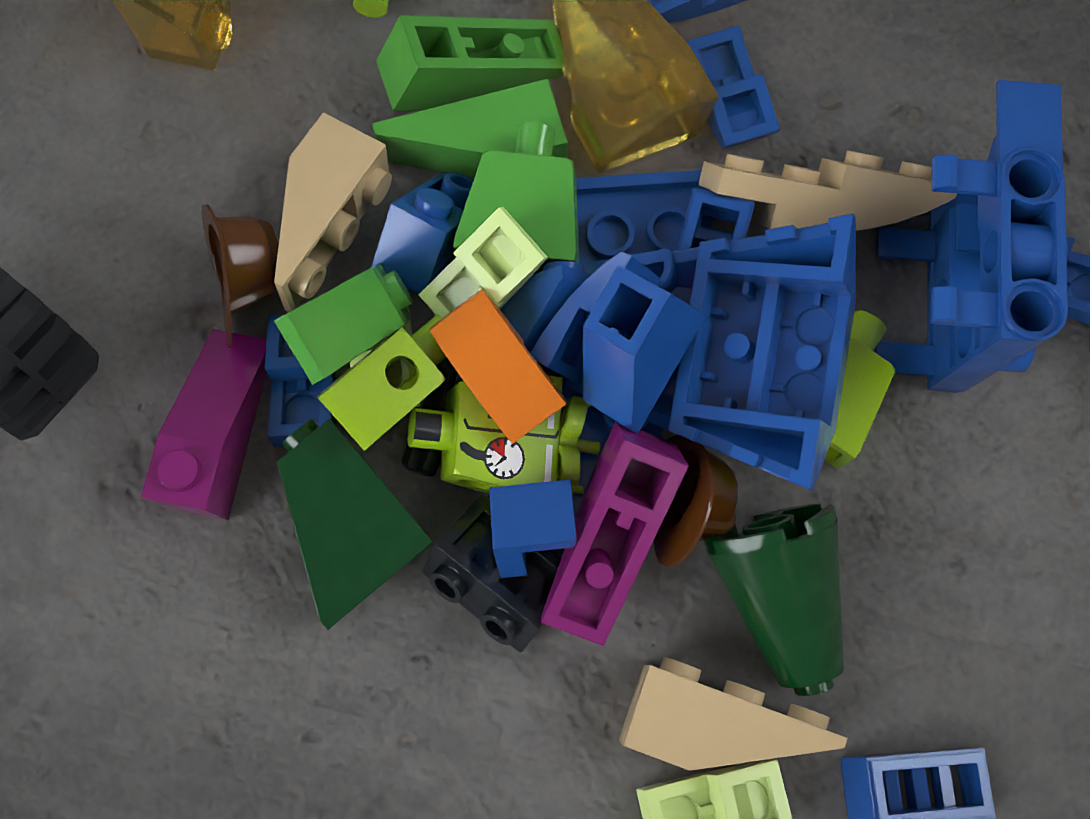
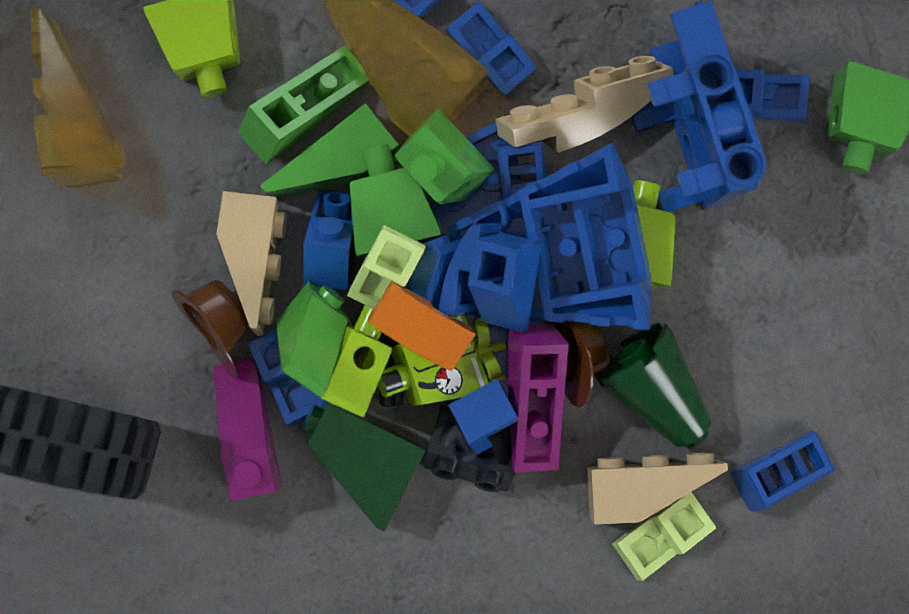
camera: 20 degrees left, 10 degrees up
none -> bright green torso [395,108,497,204]

